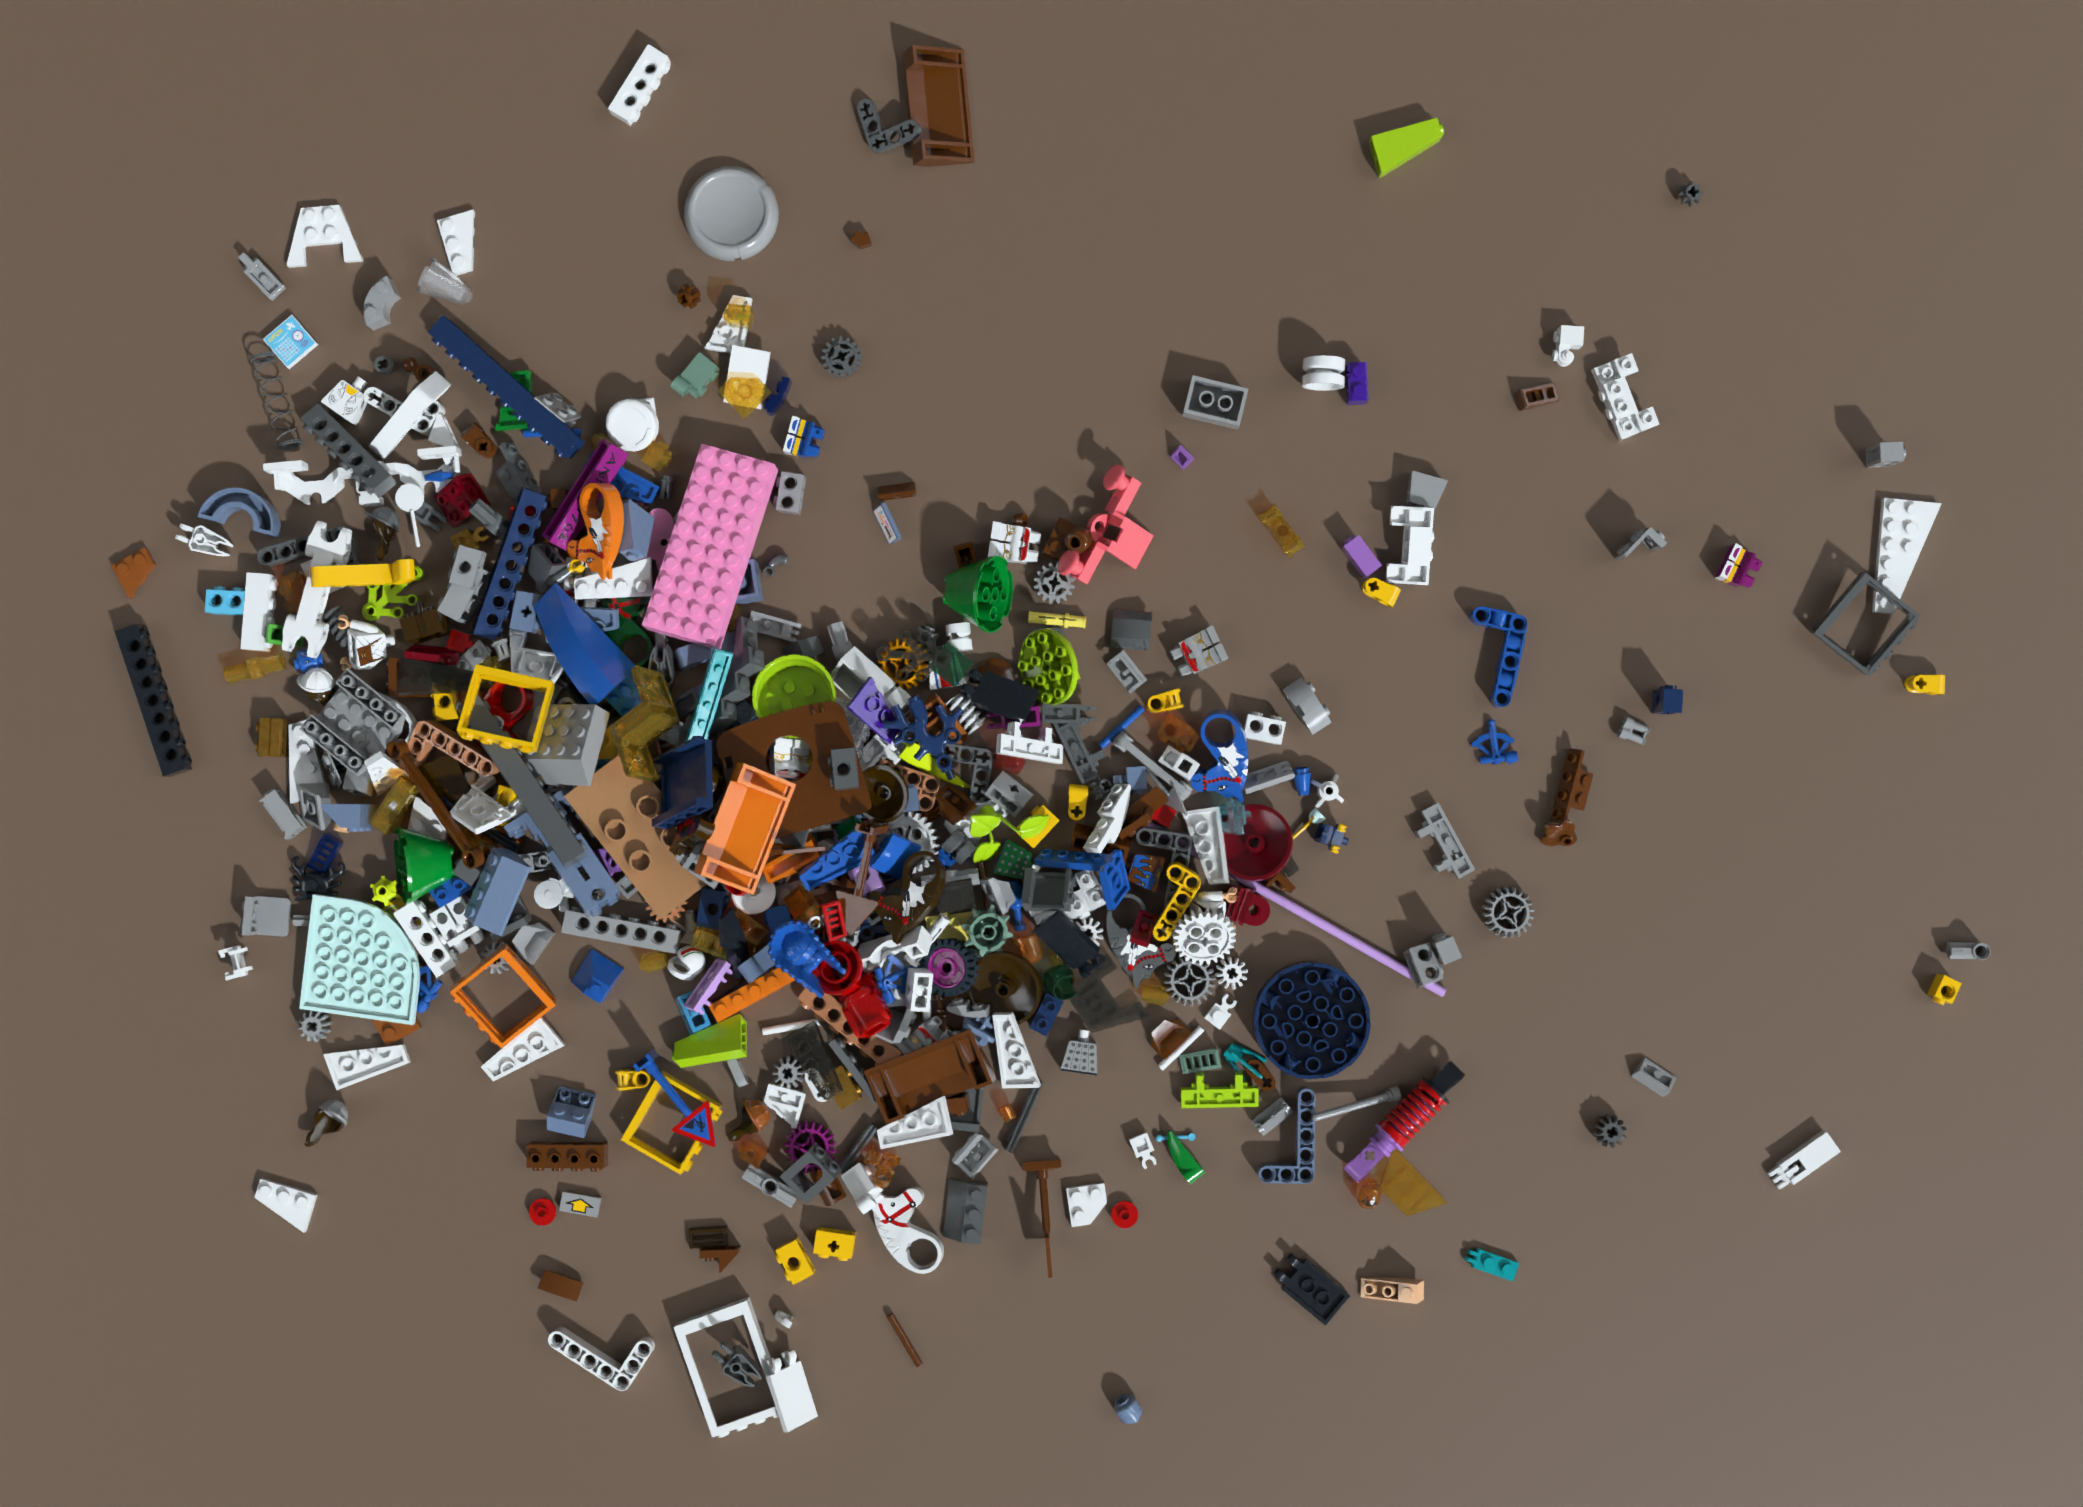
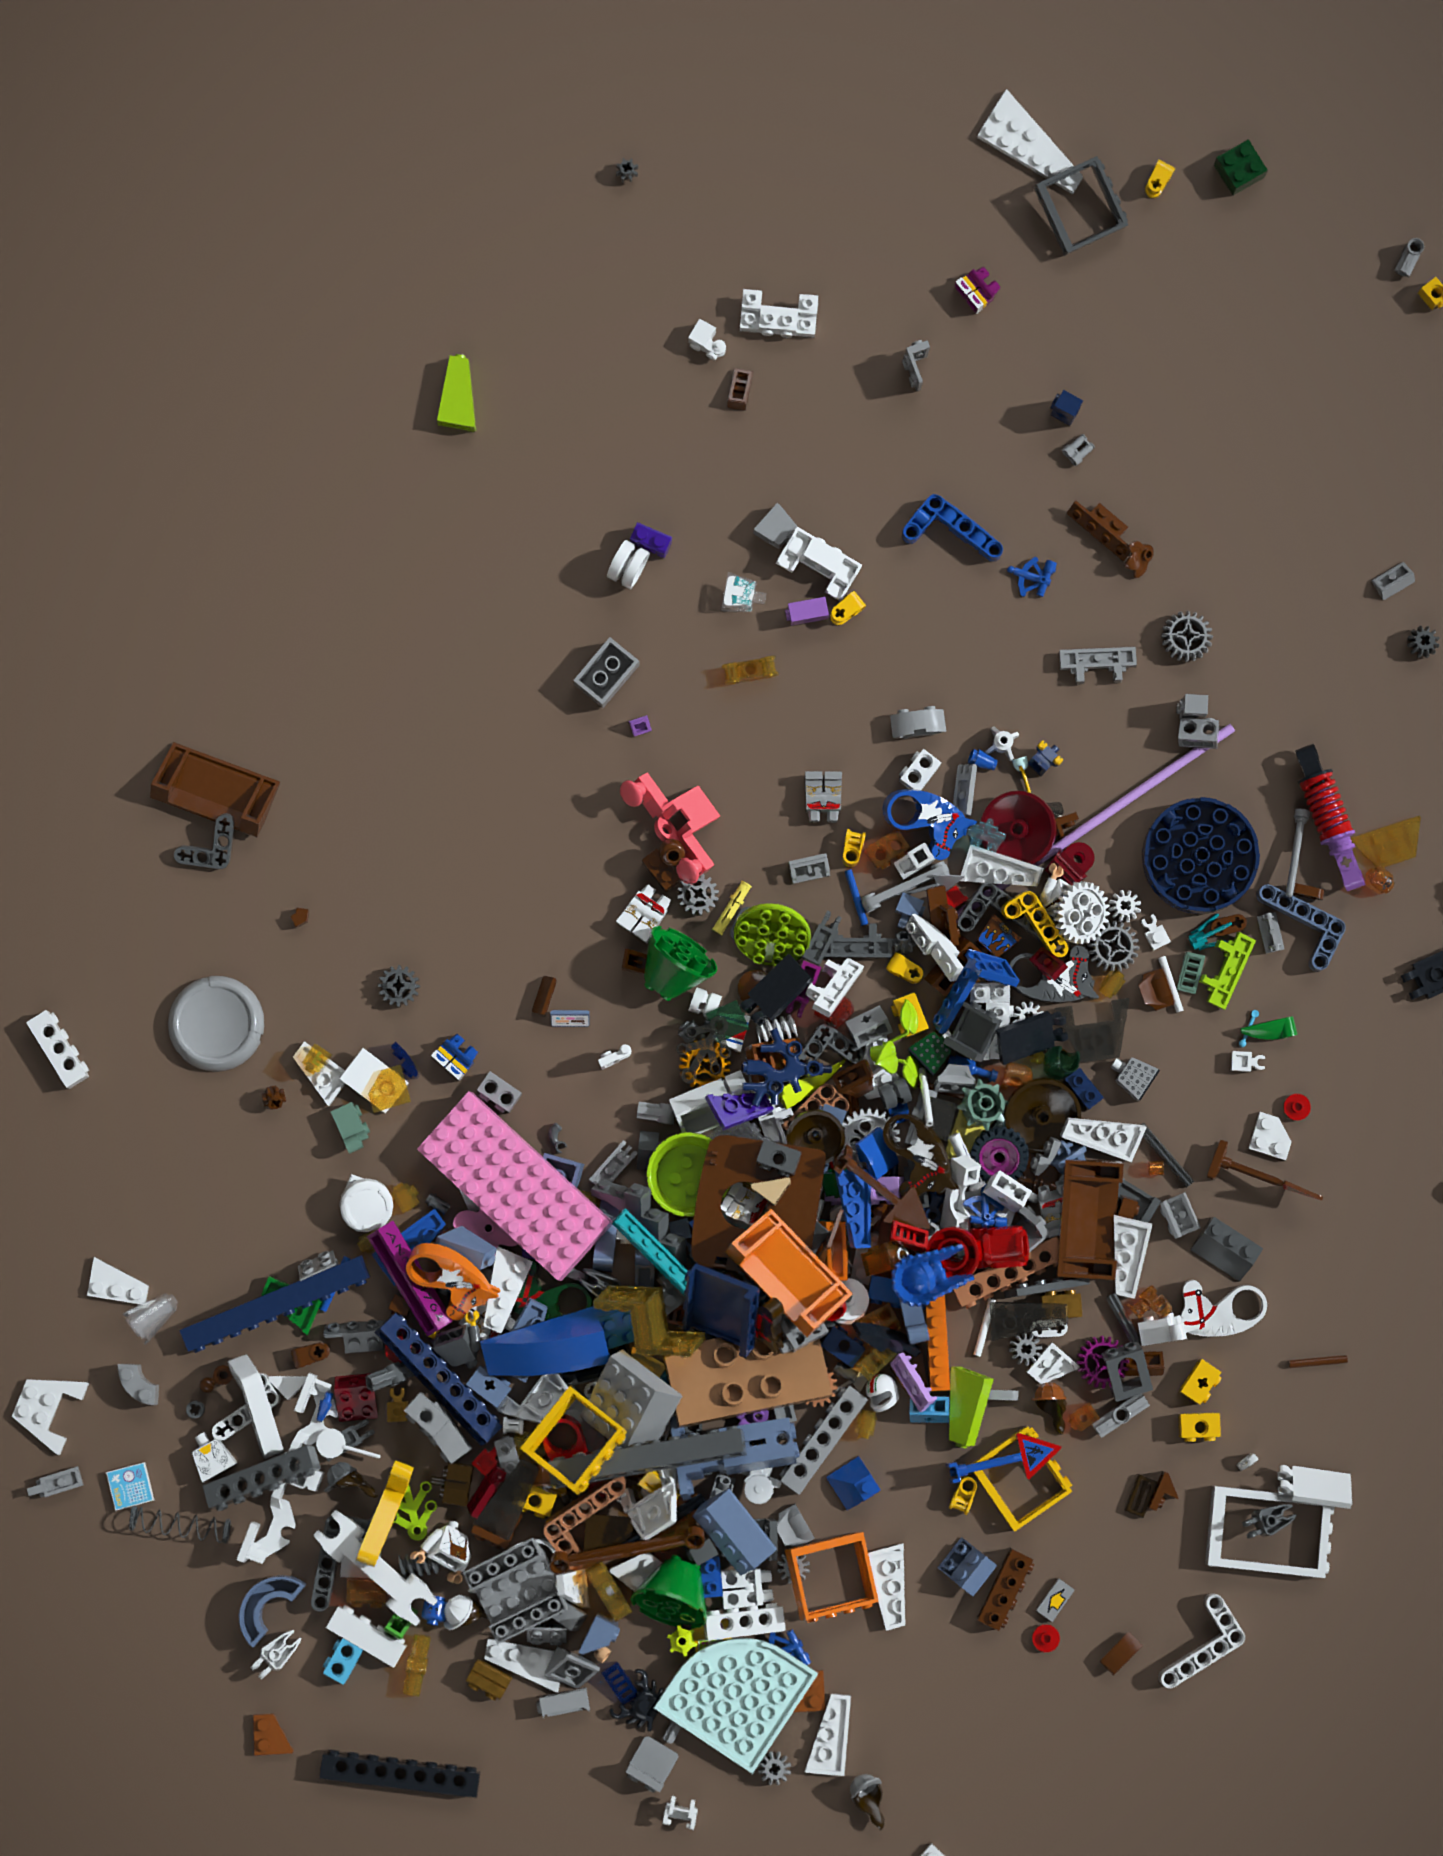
camera: 70 degrees left, 5 degrees down
reddish brown hinge [1012,513,1028,527] -> none
dark grey slope [1110,609,1152,651] -> none
light grey brick [1865,442,1906,468] -> none
none -> white plate [598,1044,631,1070]
none -> torso [721,572,767,612]
none -> tan slope [751,1177,791,1205]
none -> white piece [919,1067,933,1127]
none -> dark green brick [1213,139,1268,196]
none -> reddish brown beam [1293,883,1325,900]

